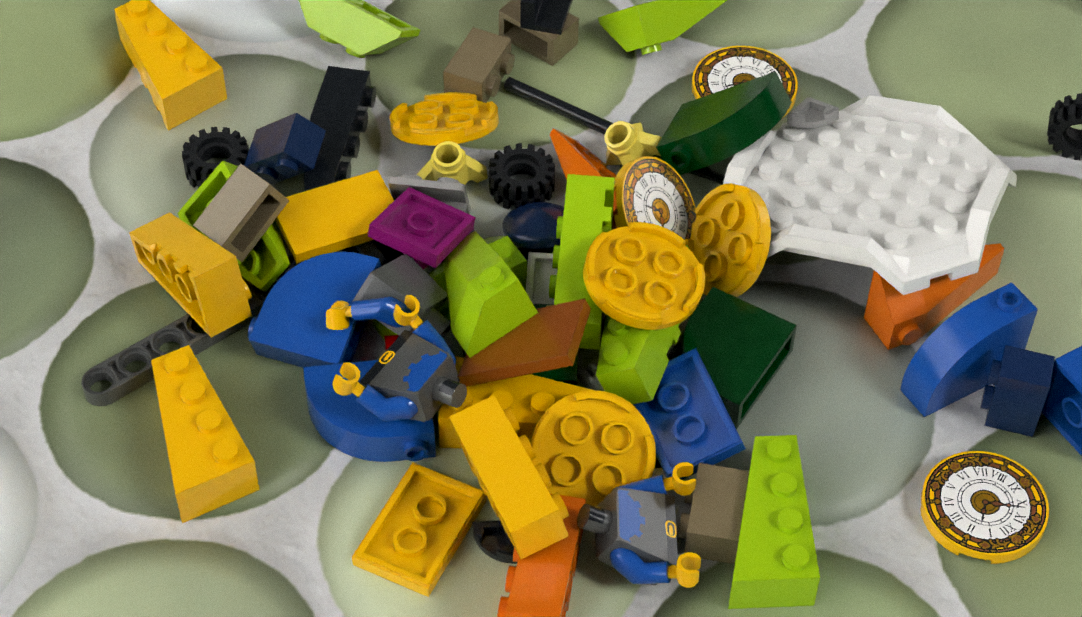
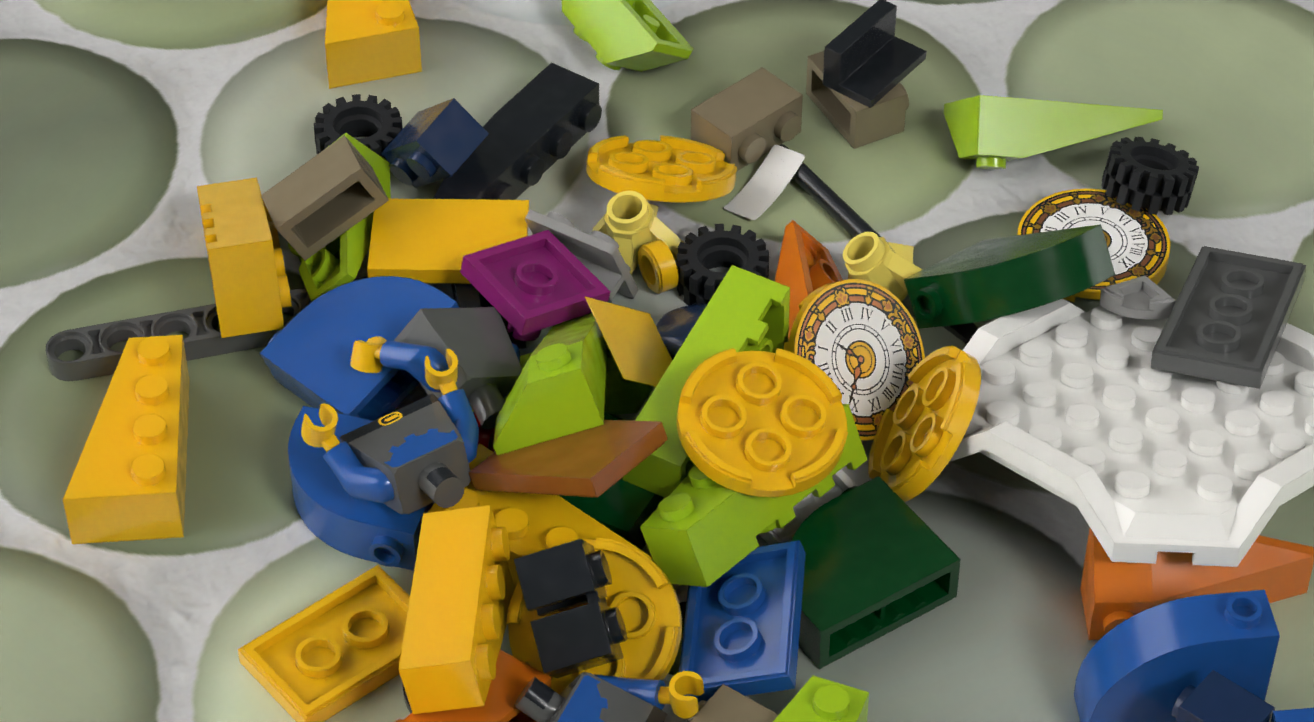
camera: 25 degrees right, 5 degrees down
none -> black piece [514,539,627,678]
none -> yellow sticker [585,296,672,387]
none -> yellow tile [638,239,679,294]
none -> white sticker [724,145,805,220]
none -> black tyre [1101,137,1199,215]
none -> dark grey tile [1151,246,1306,389]

